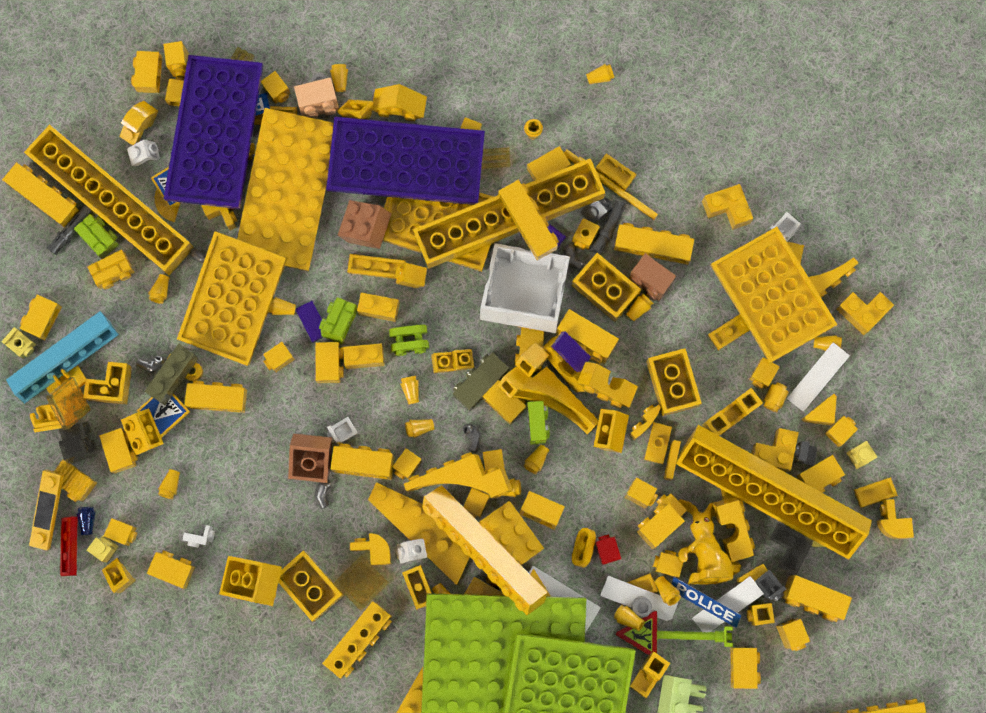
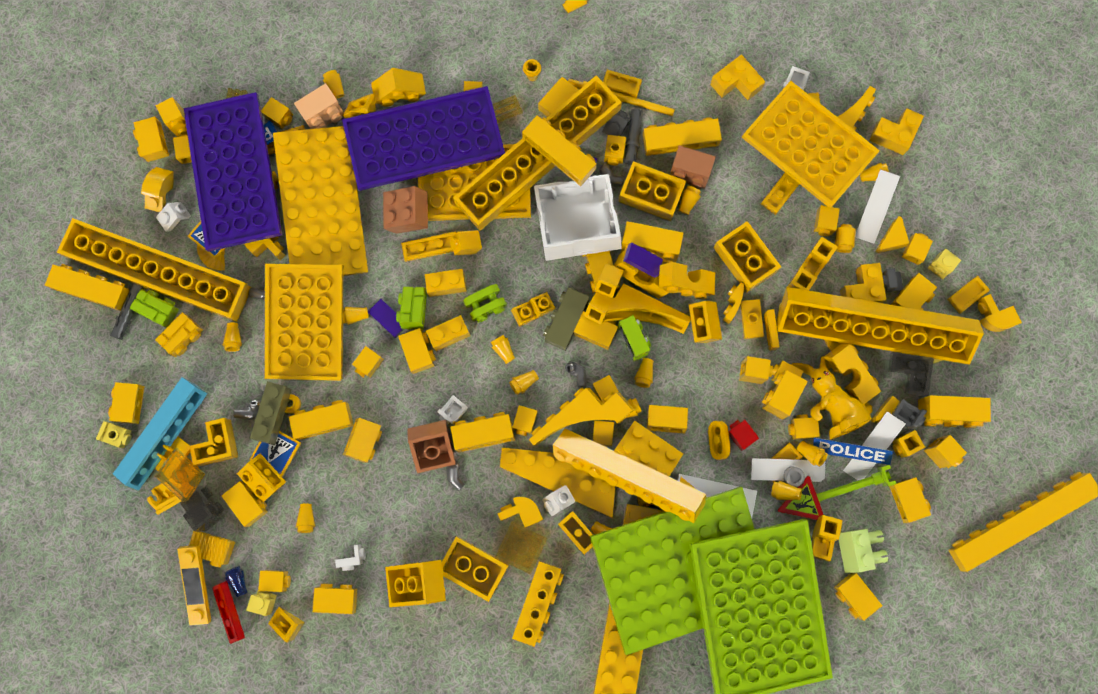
camera: 15 degrees left, 0 degrees up
none -> yellow brick [343,418,382,463]

